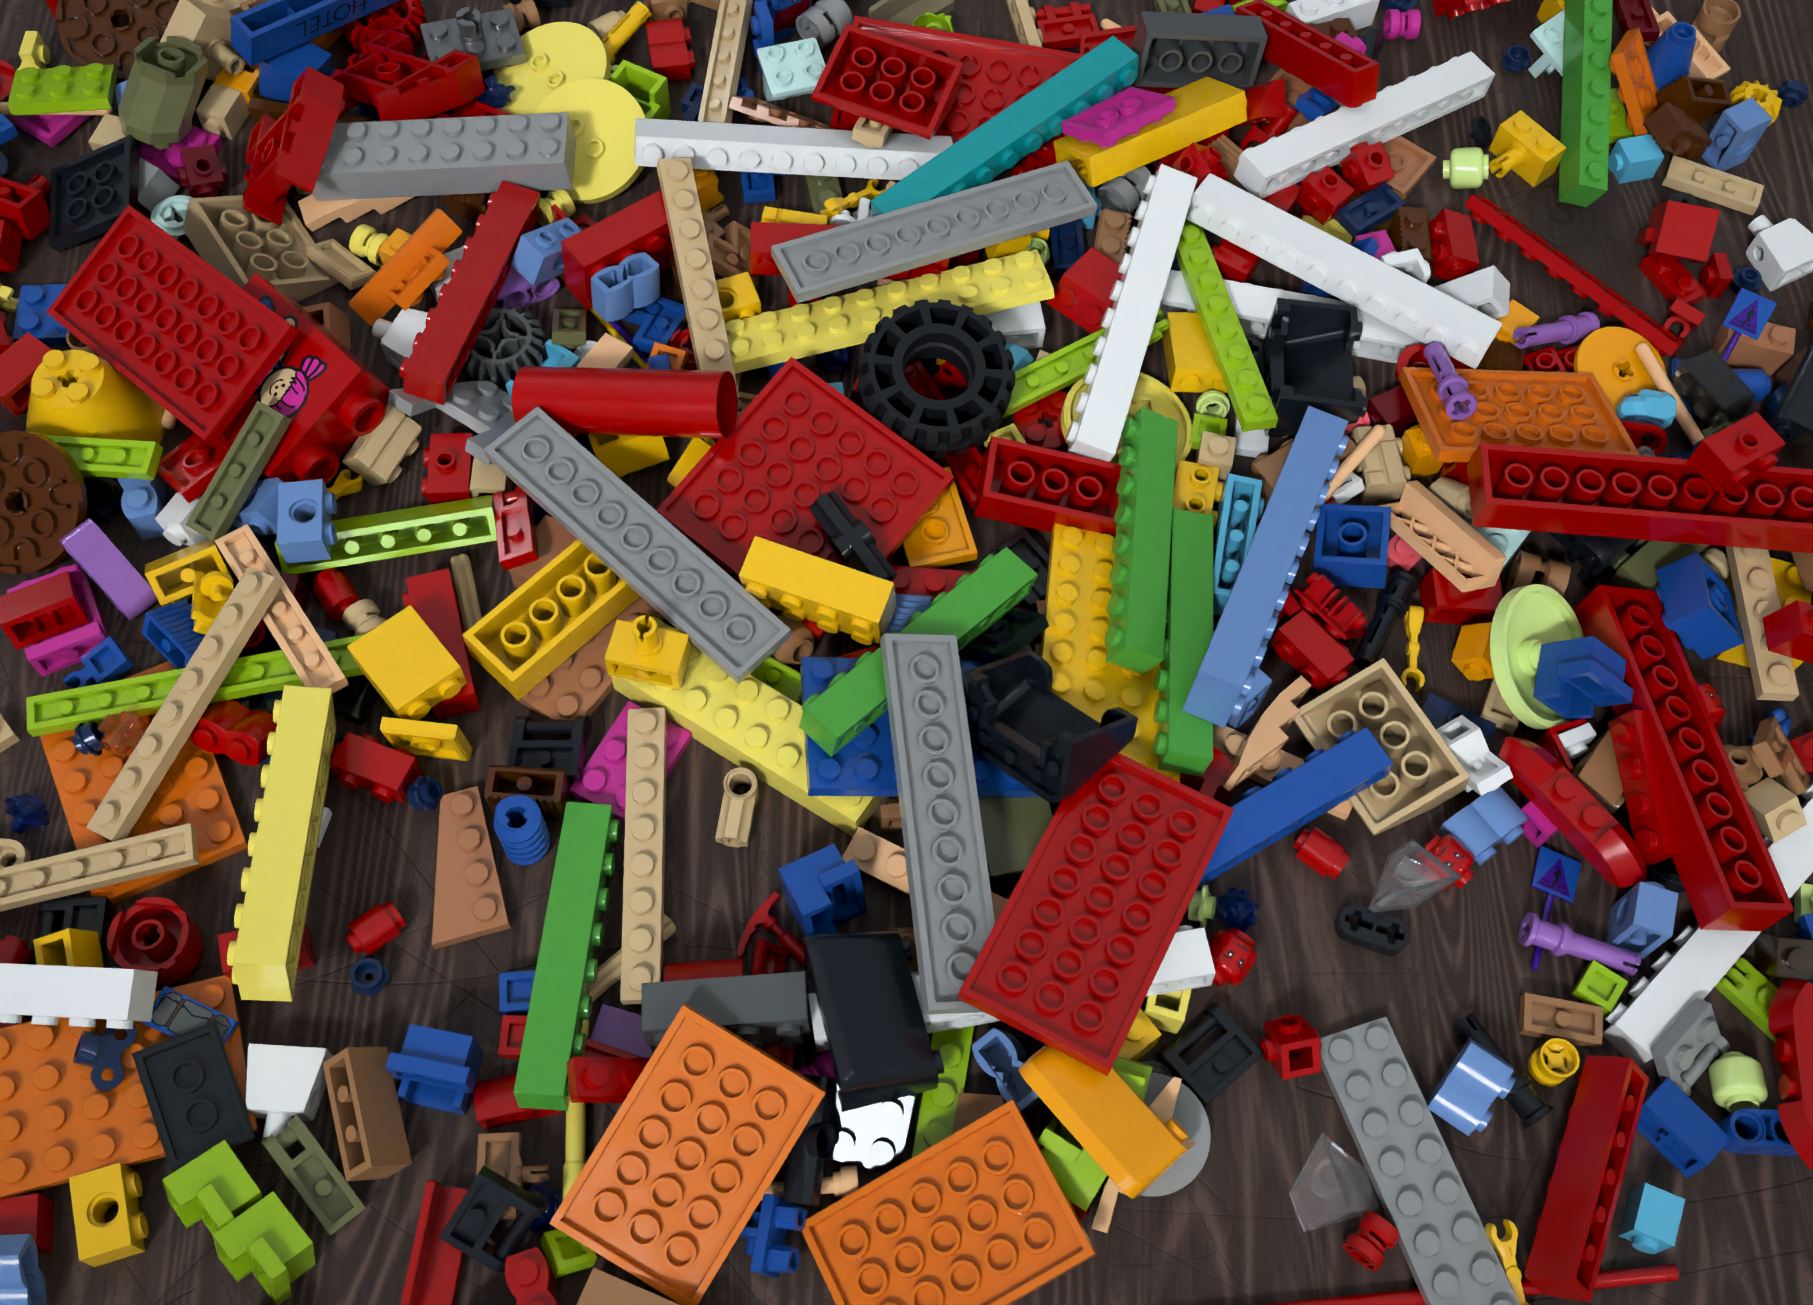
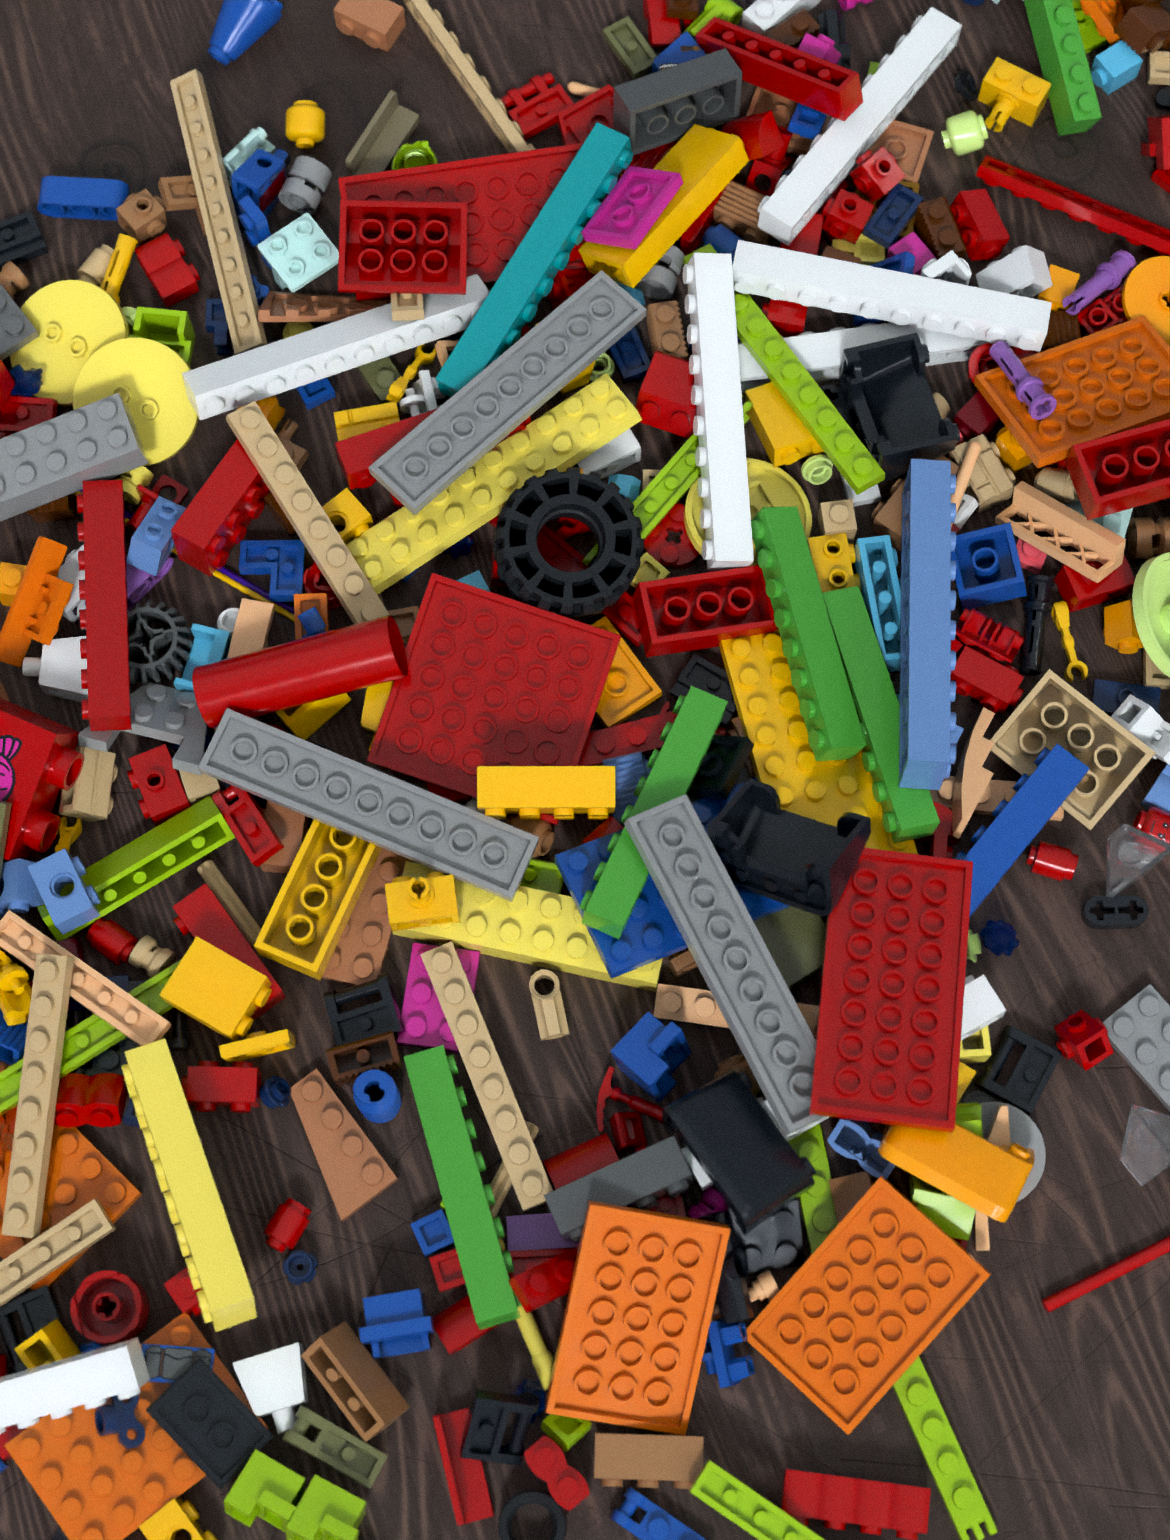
camera: 15 degrees left, 10 degrees up
medium nougat plate [476,1132,549,1220] -> none
olive plate [552,309,586,349] -> none
medium blue brick [591,252,660,322] -> none
medium nougat plate [706,220,759,287] -> none
black piece [809,491,897,582] -> none
red brick [1172,142,1229,193] -> none
lime plate [1189,413,1228,450] -> none
red head [1208,927,1257,987] -> none

